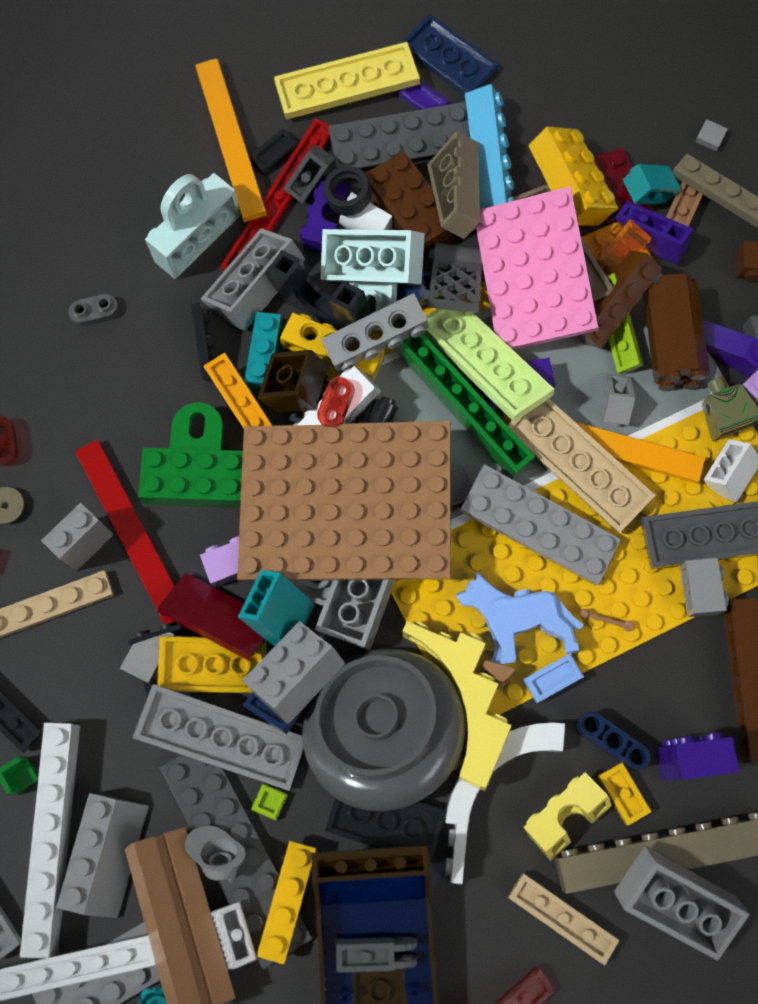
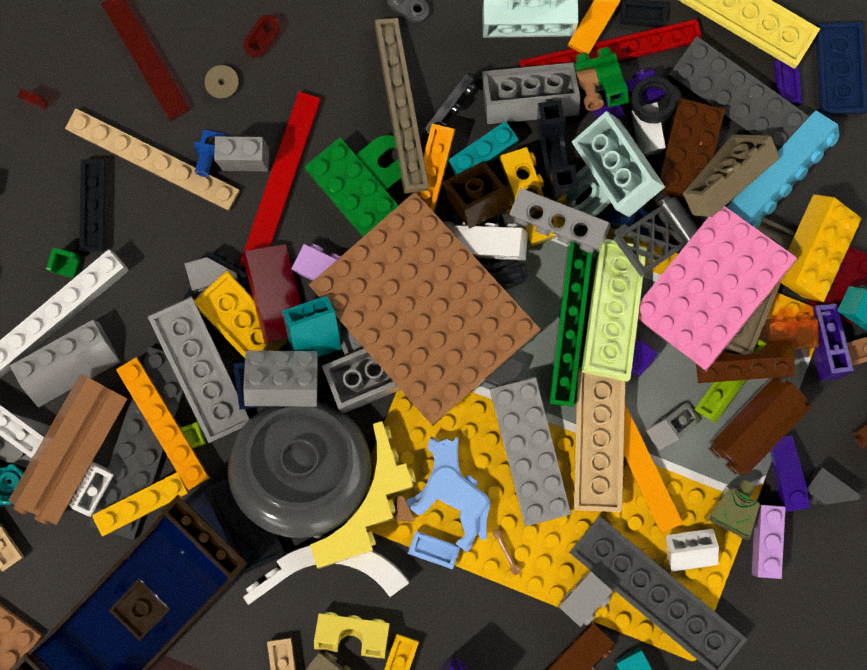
camera: 50 degrees right, 10 degrees up
light grey piece [185,826,246,882] -> none
dark grey slope [283,144,334,204] -> none
clear red plate [317,377,355,428] -> none
dark grey hinge [336,936,417,972] -> none
dark blue beam [576,712,651,770] -> none
none -> light orange plate [116,357,210,491]
none -> blue bracket [194,130,226,177]
none -> dark tan plate [374,18,429,193]
none -> green hips [574,47,629,111]

